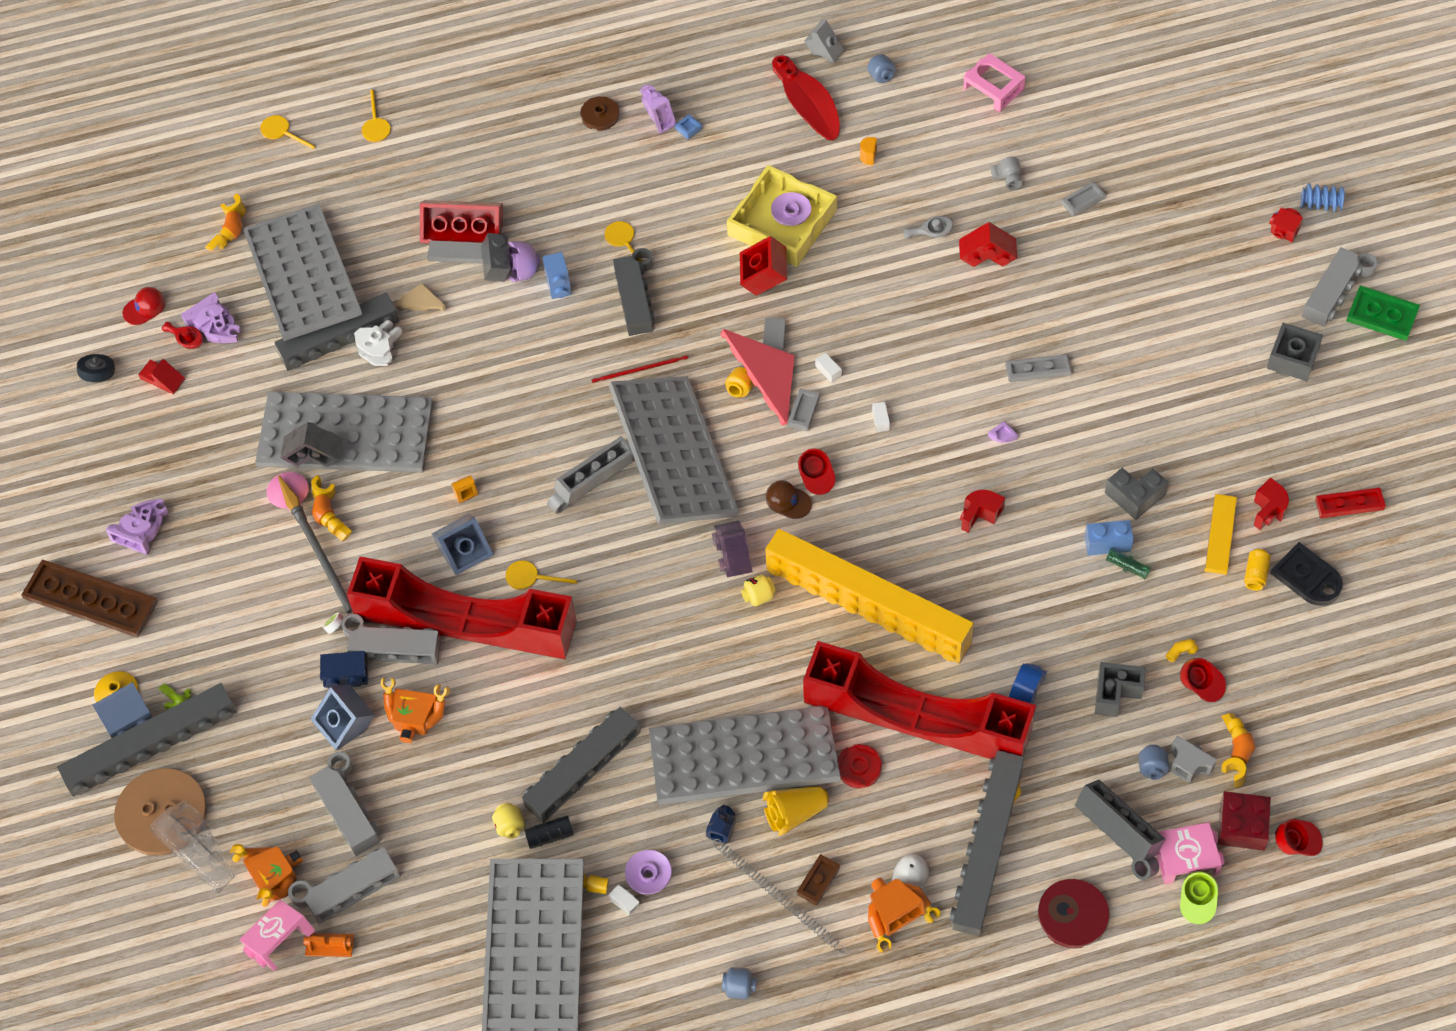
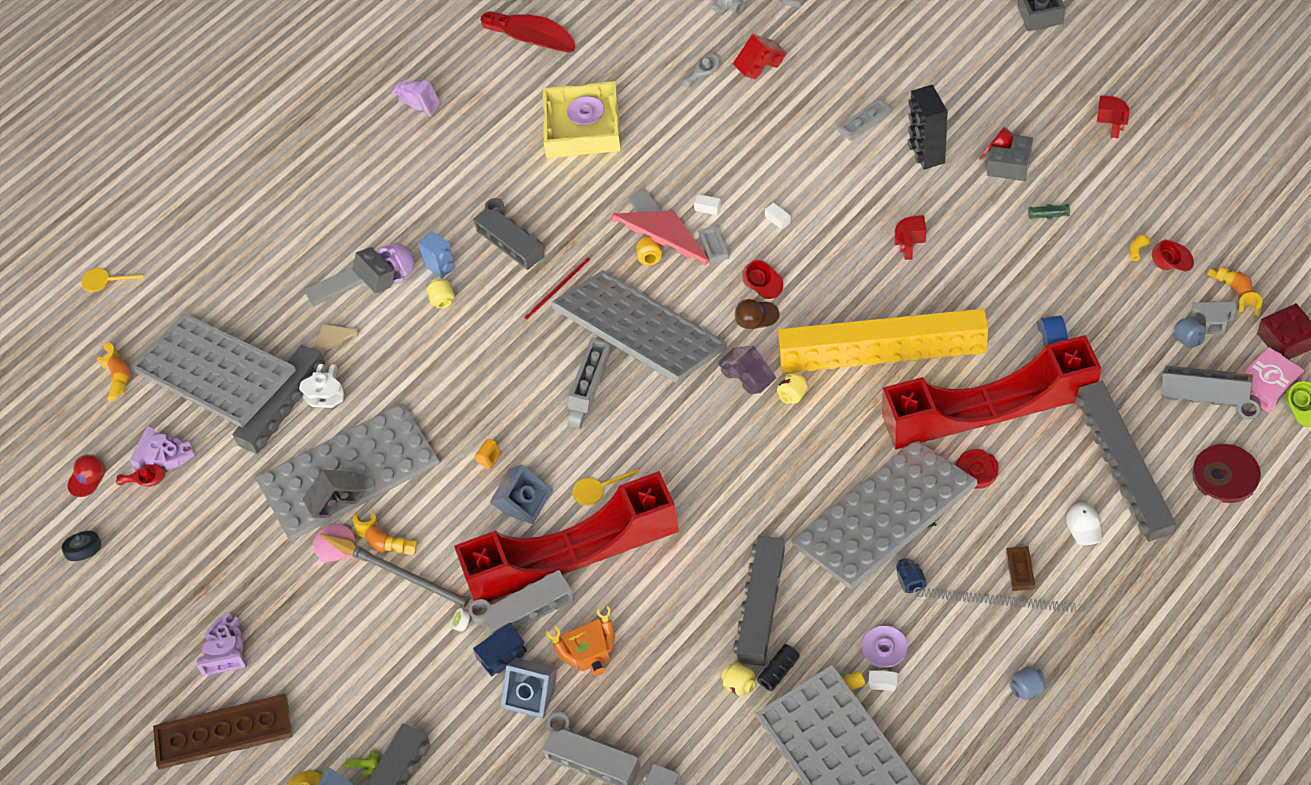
camera: 30 degrees left, 5 degrees down
red slope [138,359,185,395] -> none
yellow piece [362,89,391,142] -> none
red slope [420,200,503,243] -> none
reddish brown plate [580,96,619,131] -> none
yellow piece [604,221,643,262] -> none
medium blue tile [675,114,703,140] -> none
red brick [739,236,788,296] -> none
yellow cone [763,786,829,836] -> none
light orange brick [860,137,877,165] -> none
orange torso [868,877,940,952] -> none
lavender tile [988,421,1018,443] -> none
medium blue brick [1084,520,1133,556] -> none
dark grey brick [1095,662,1146,717] -> none
yellow tile [1205,494,1237,575] -> none
yellow head [1244,549,1271,591] -> none
black plate [1270,542,1343,606] -> none
red plate [1315,487,1386,518] -> none
none -> light yellow head [426,278,455,308]
none -> black brick [907,84,948,170]
none -> red cap [979,127,1013,160]

